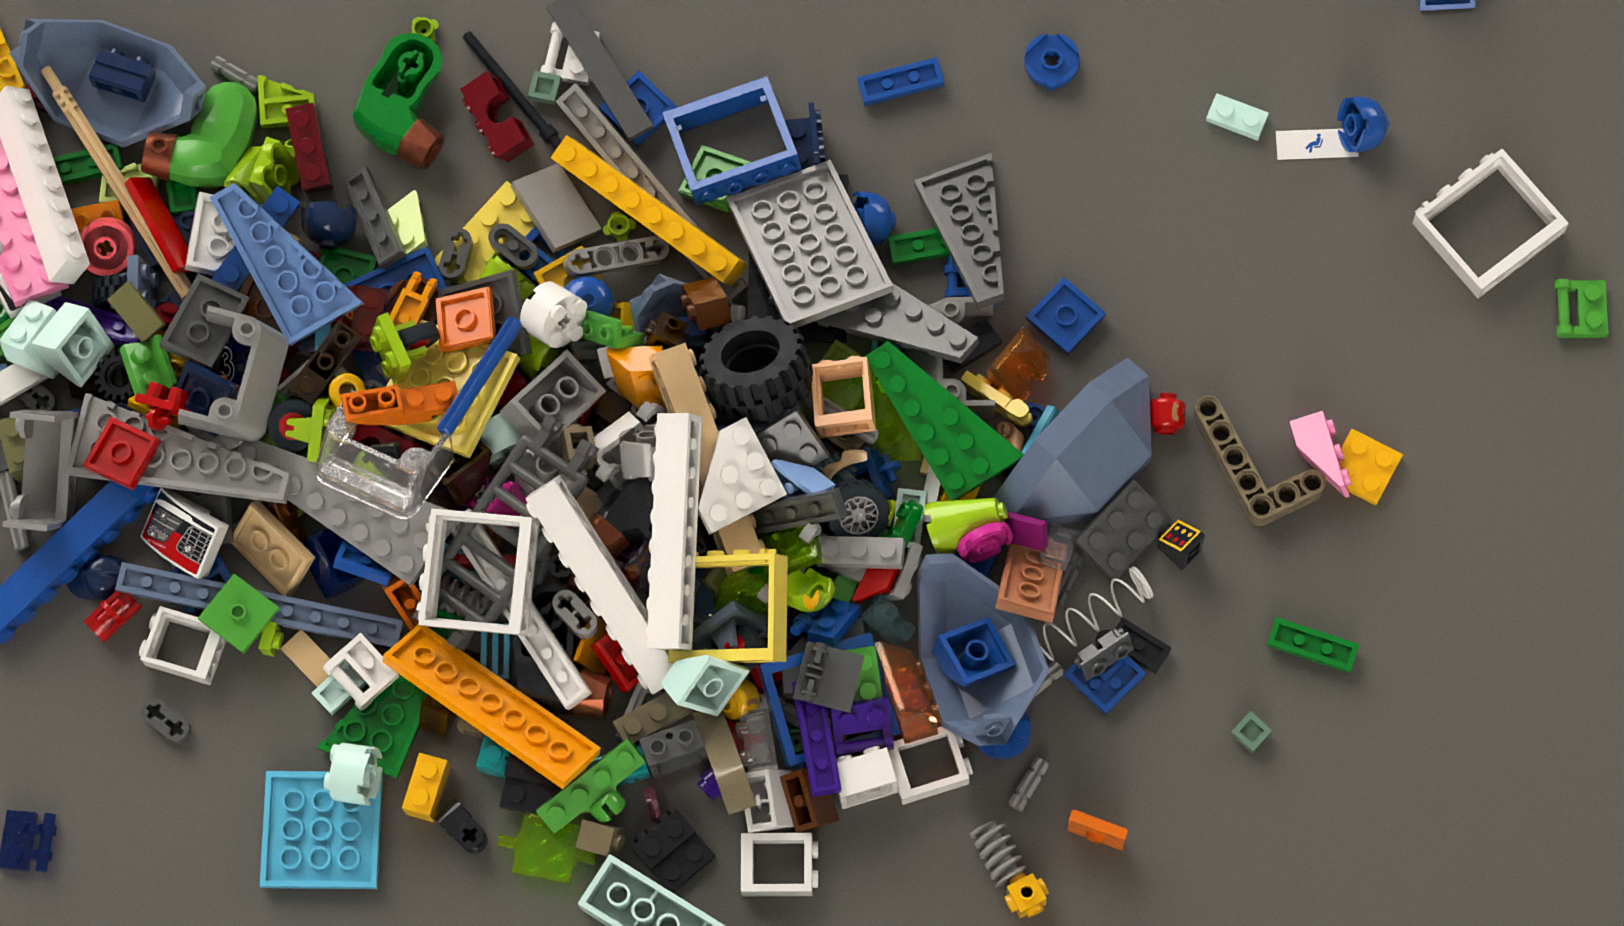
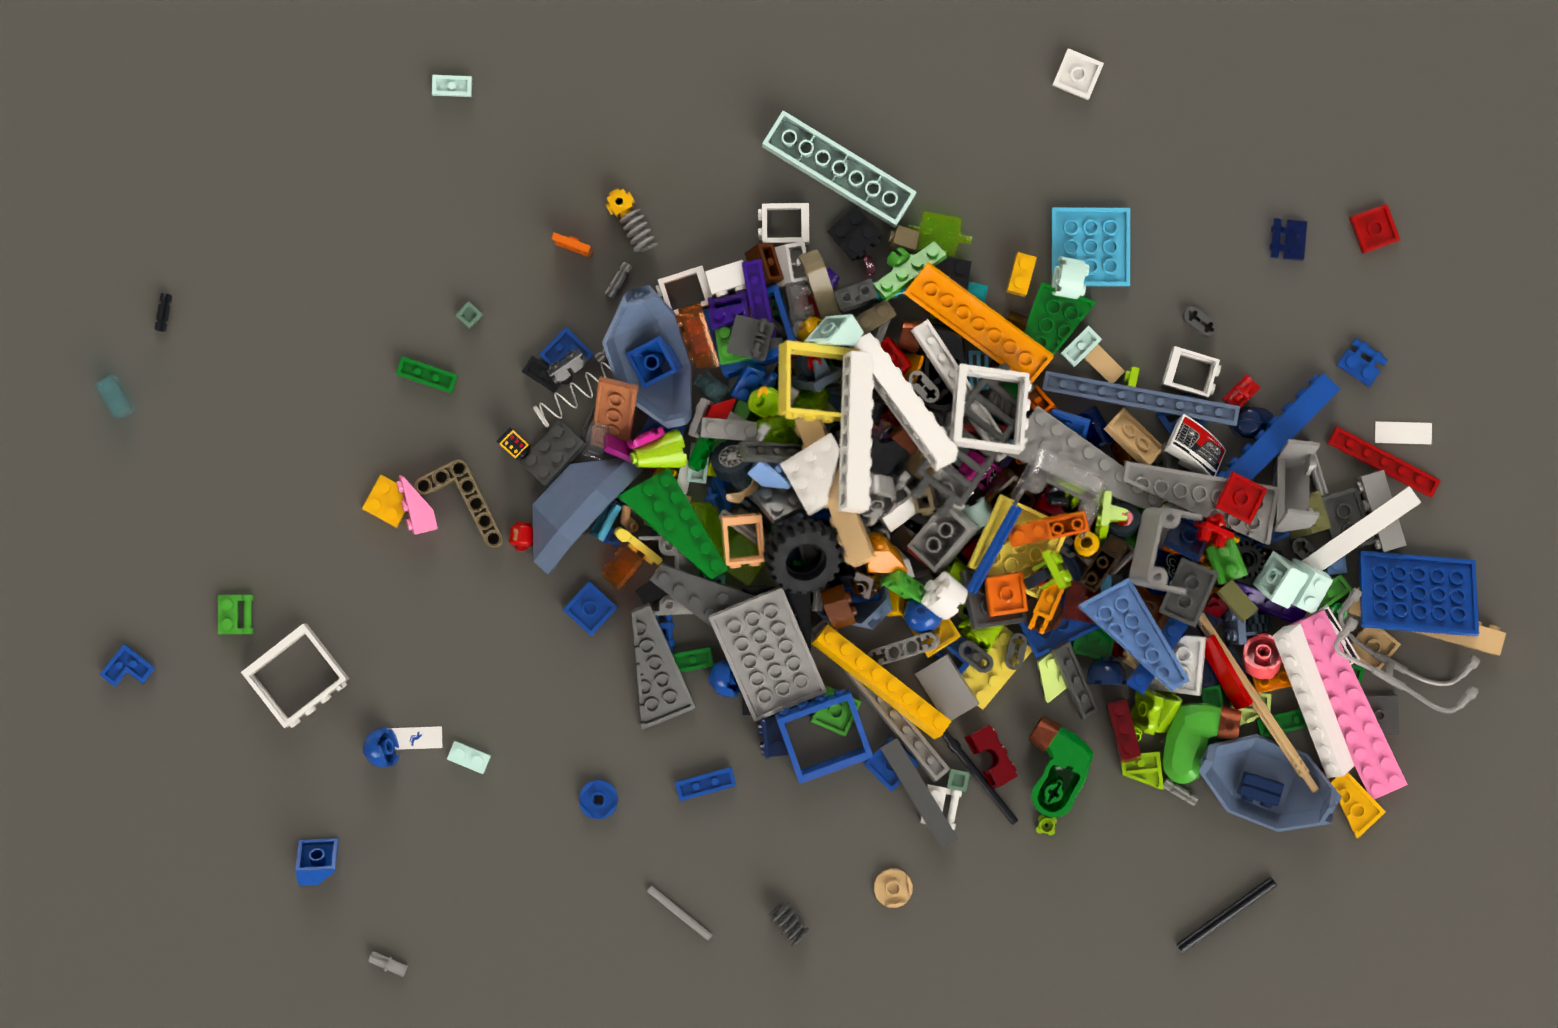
camera: 170 degrees right, 15 degrees up
bright green plate [198,574,280,654] -> none
white plate [323,633,400,711] -> none
black piece [434,798,488,854] -> none
lime plate [603,211,636,242] -> none

